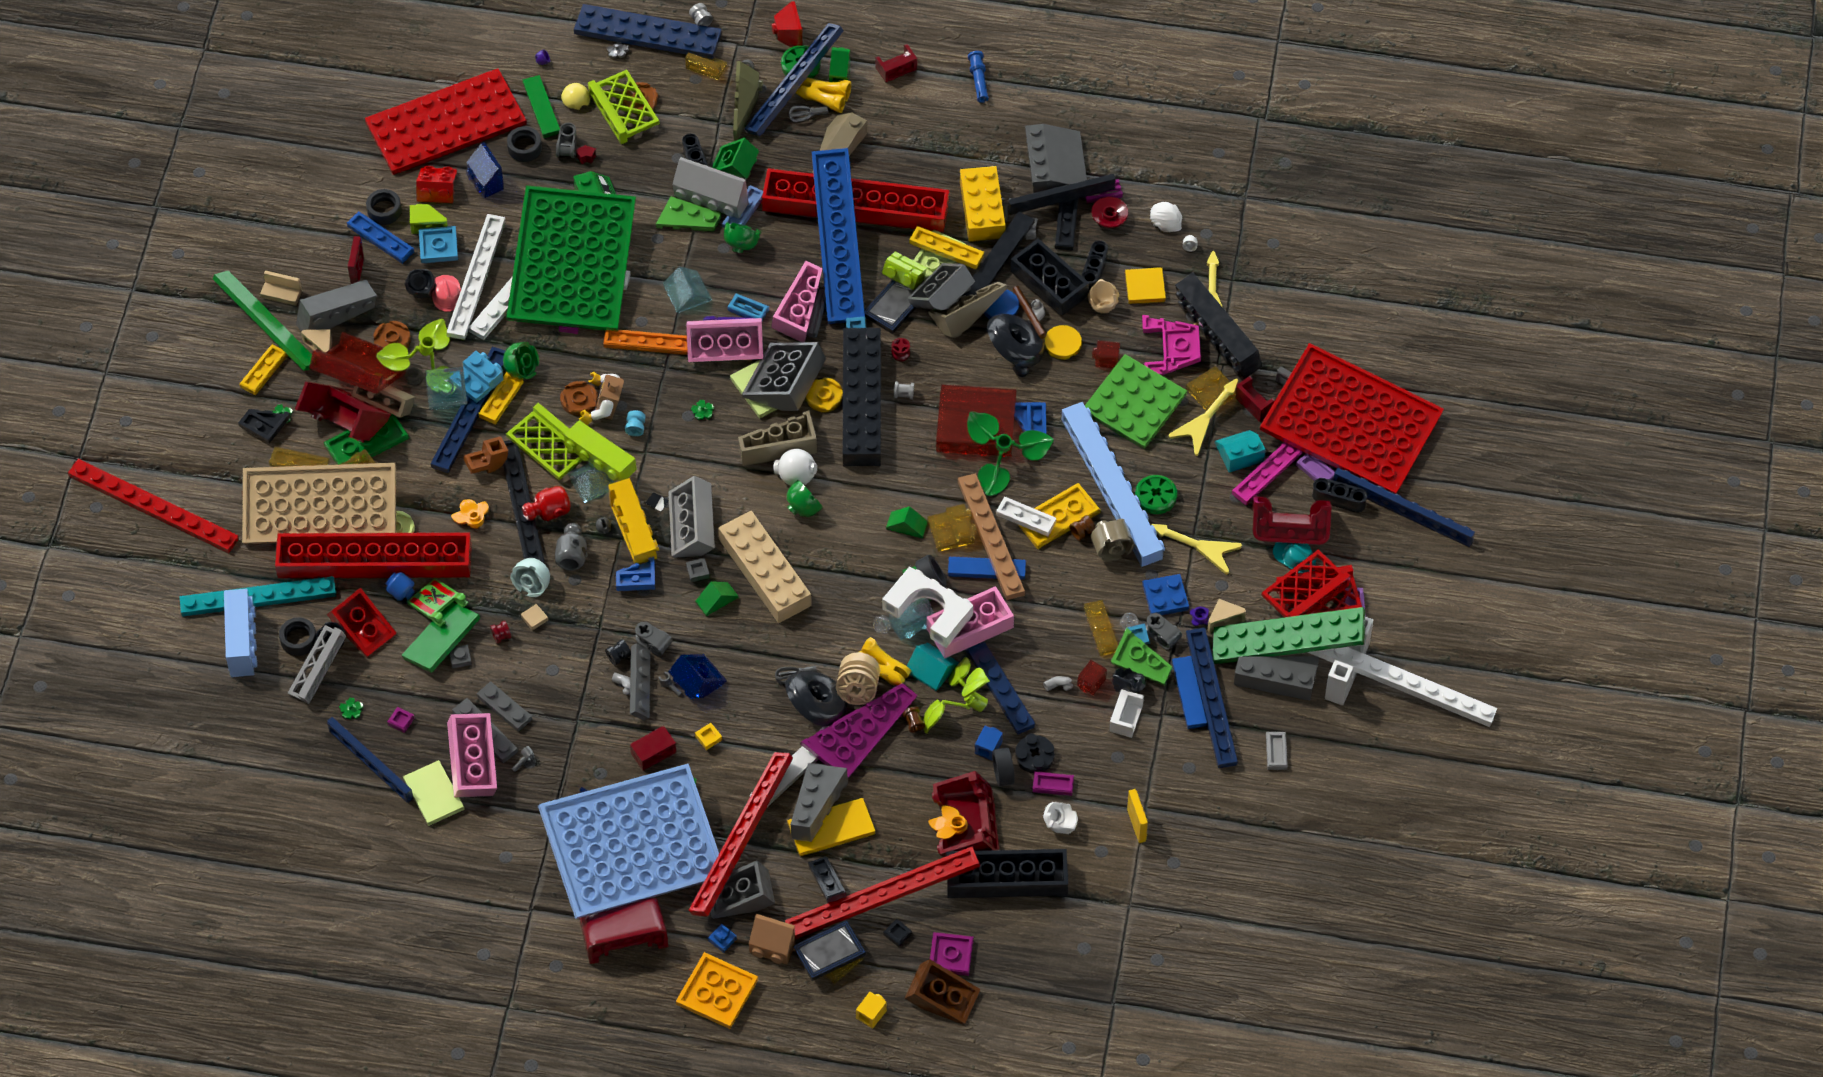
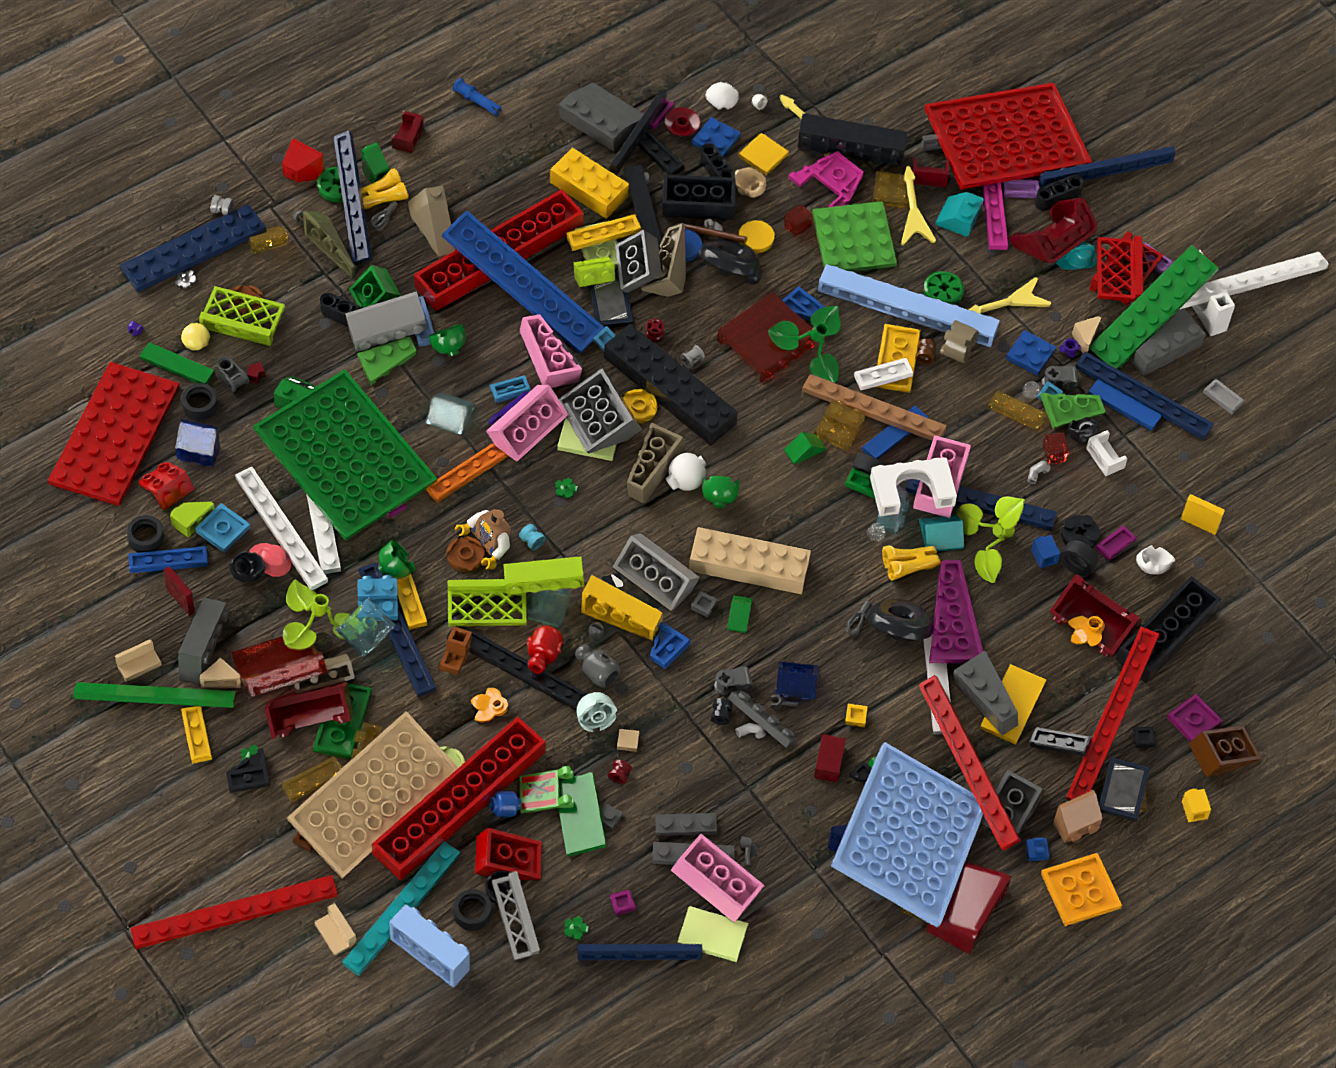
camera: 50 degrees left, 0 degrees up
dark orange tile [373,321,411,351] -> none
tan wheel [836,652,881,705] -> none
reddish brown bush [903,707,925,733] -> none
none -> tan panel [315,903,356,955]
none -> blue plate [692,117,741,157]

